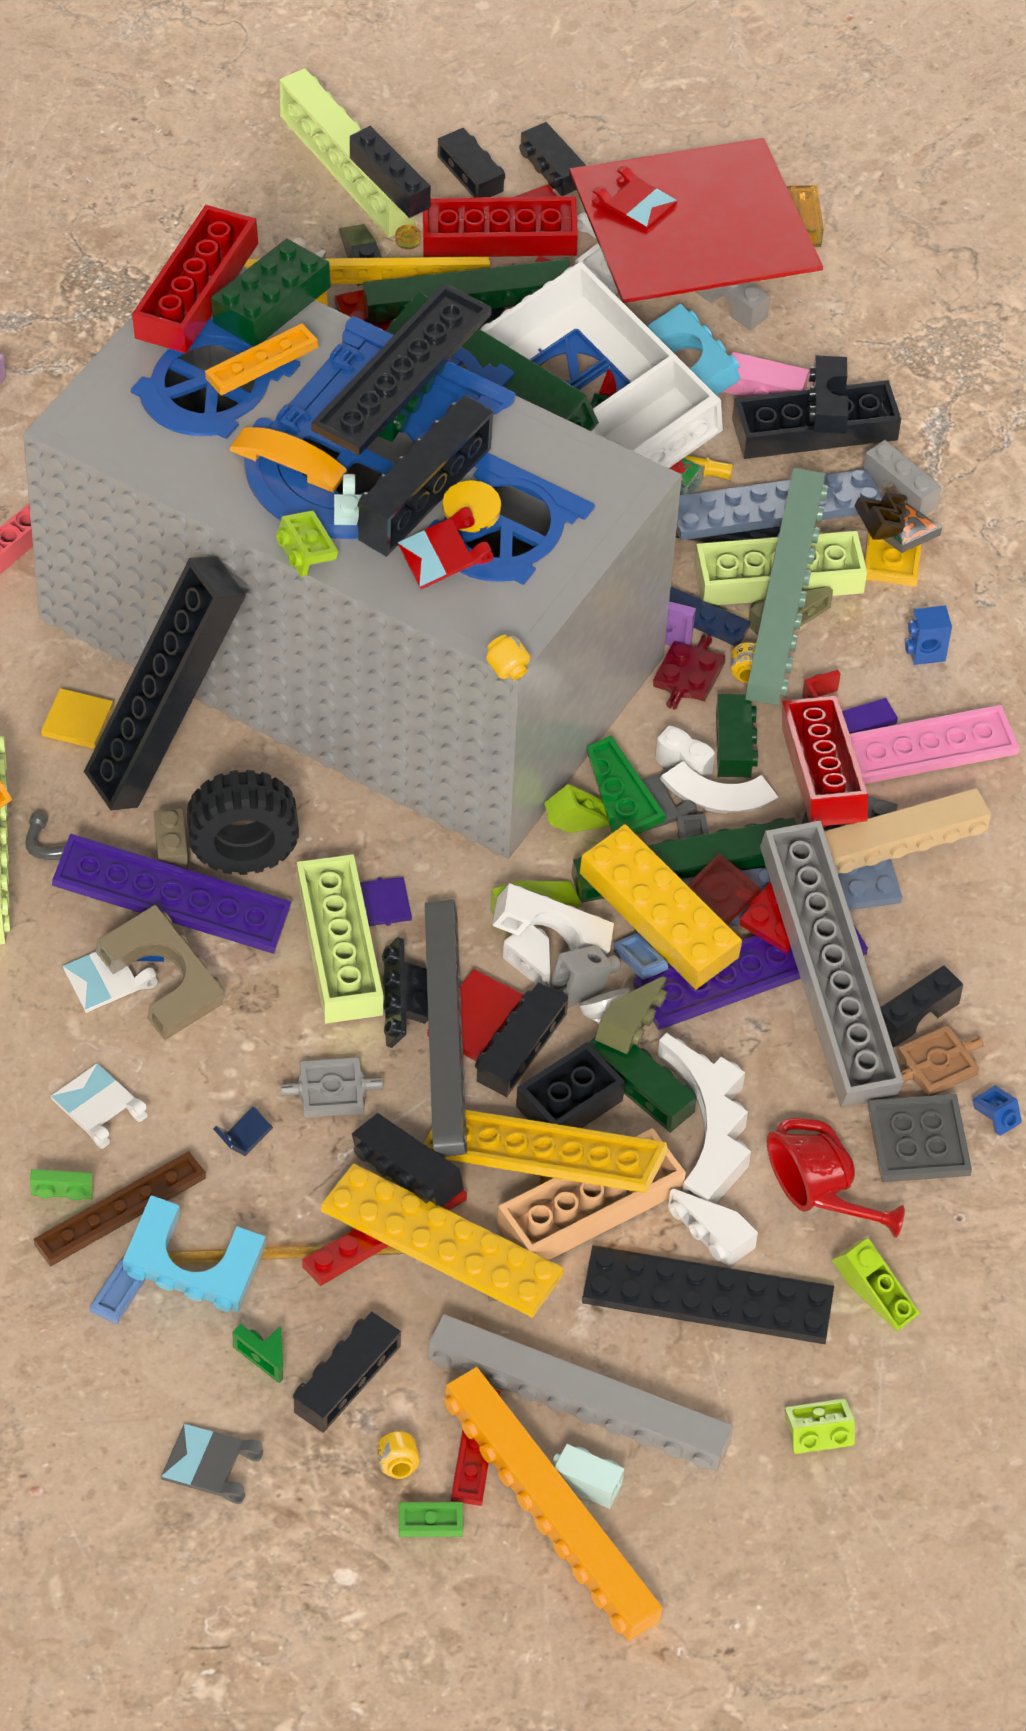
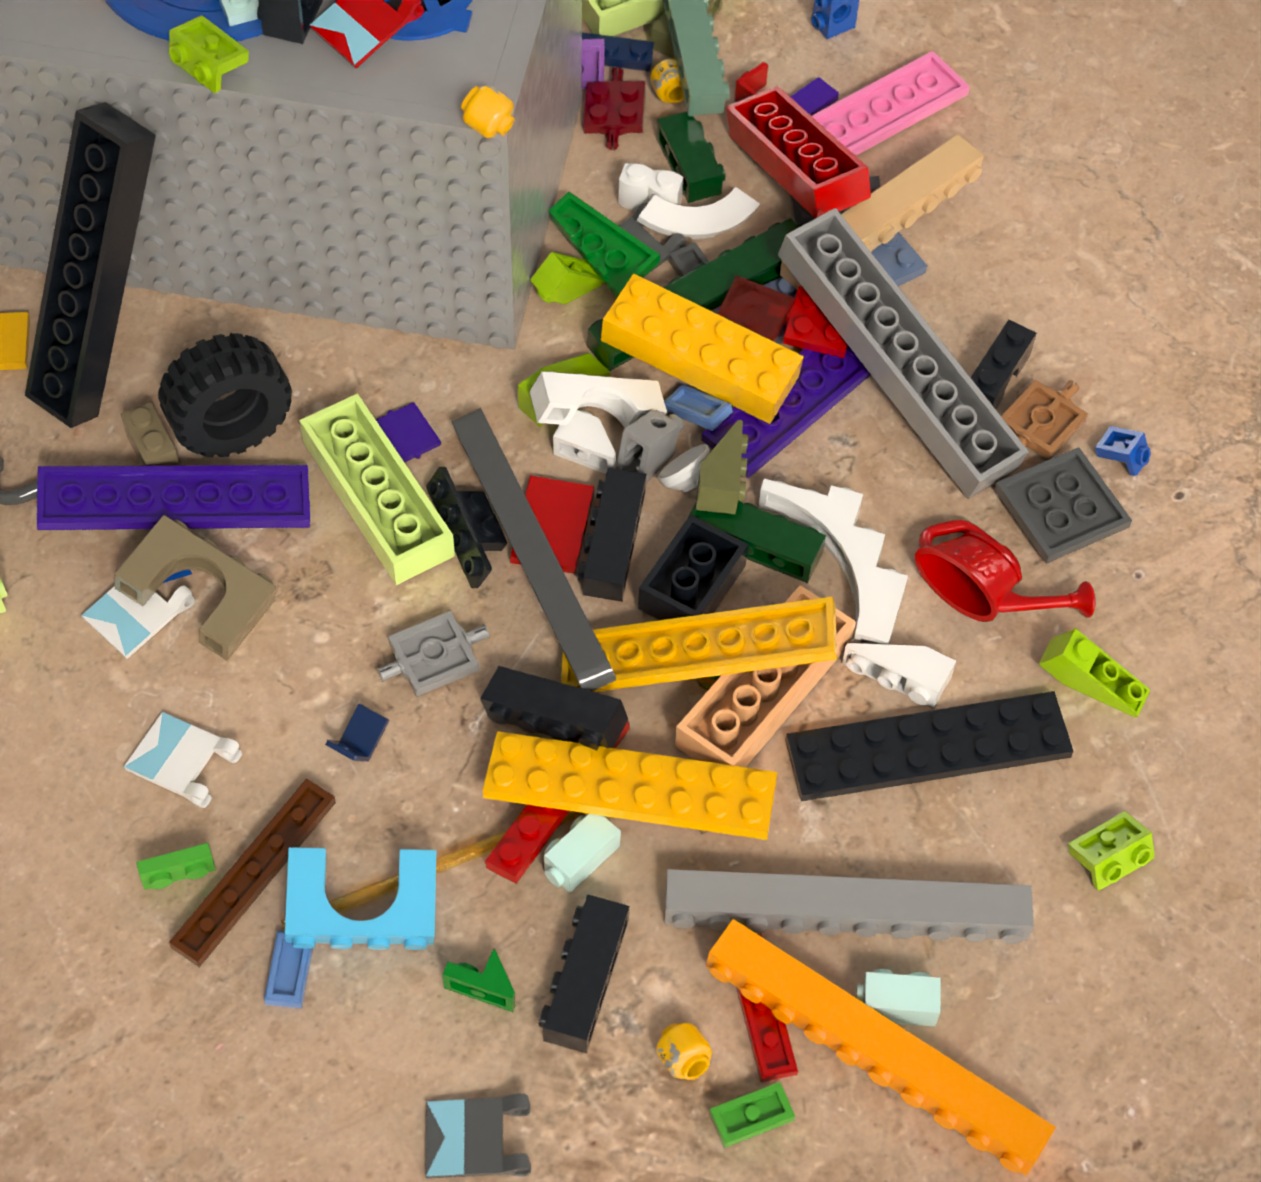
camera: 20 degrees left, 5 degrees up
none -> light aqua brick [544,814,621,893]

